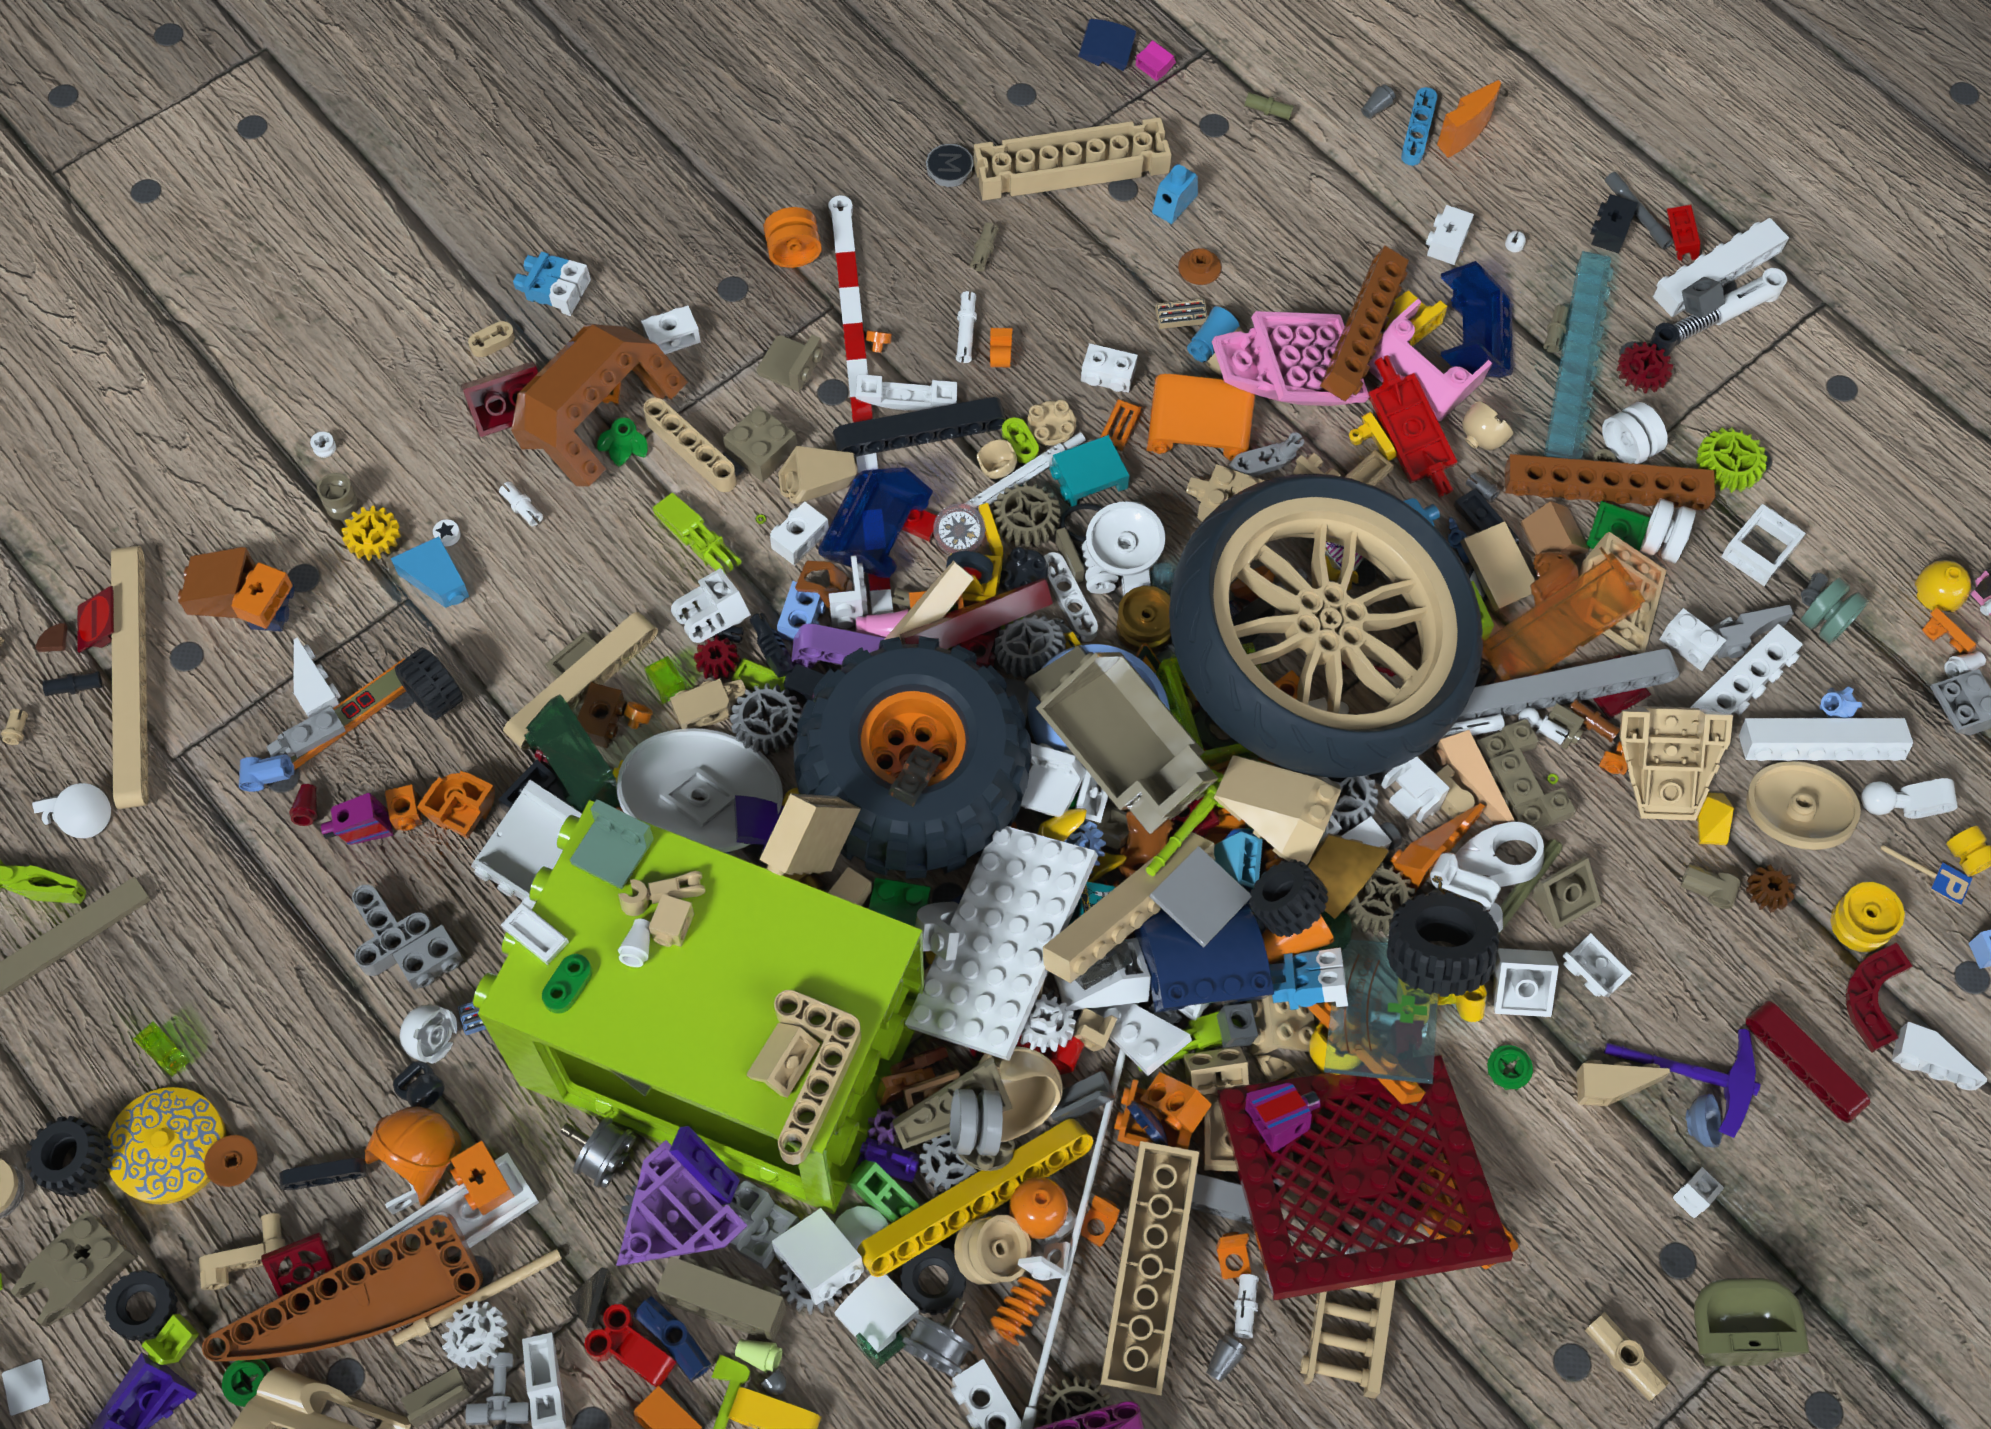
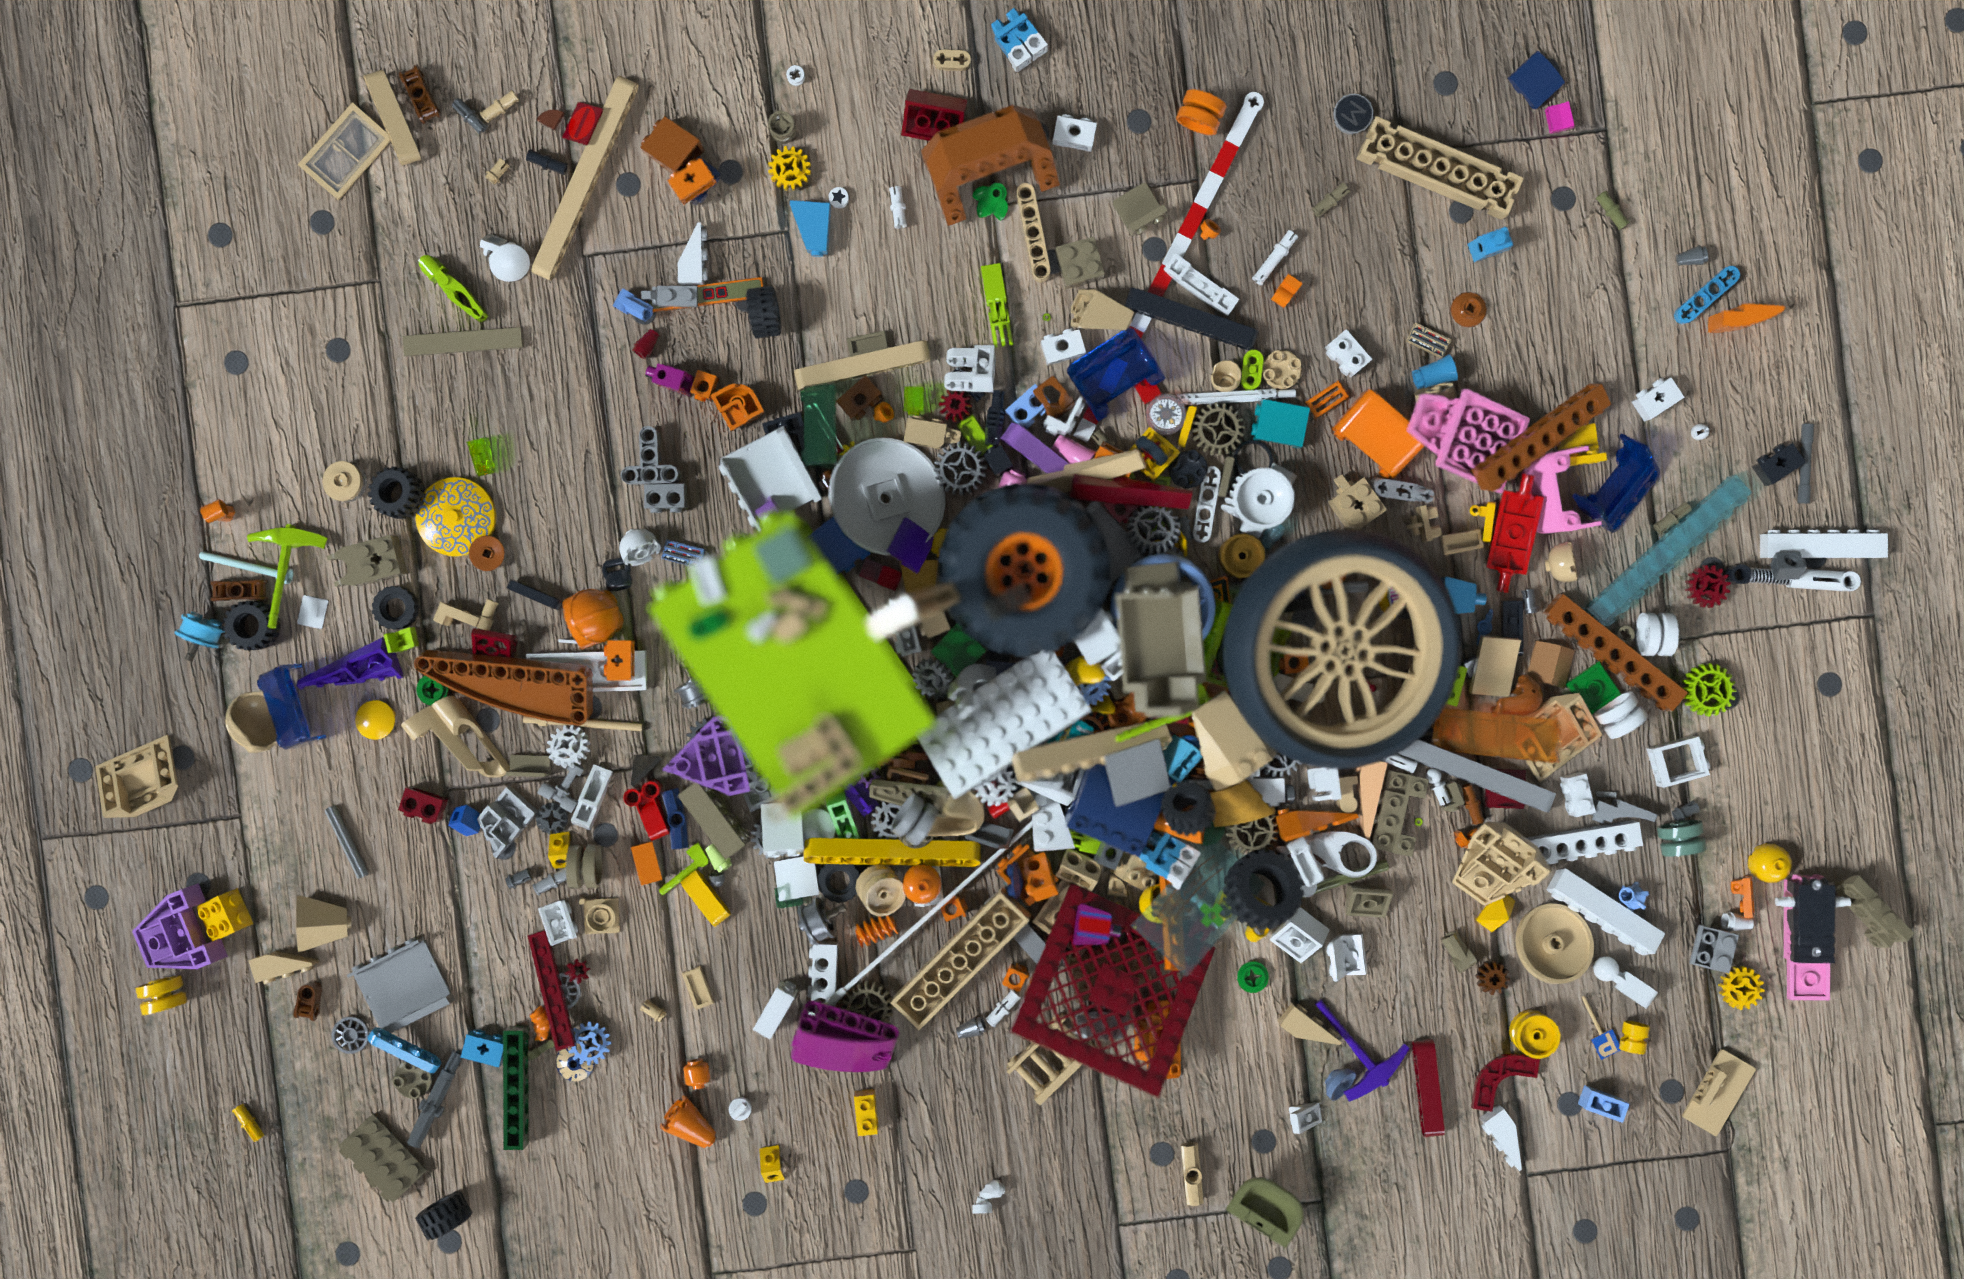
camera: 30 degrees right, 25 degrees up
white bracket [1018,1242,1071,1280] -> none
red hinge [1666,205,1701,261] -> none

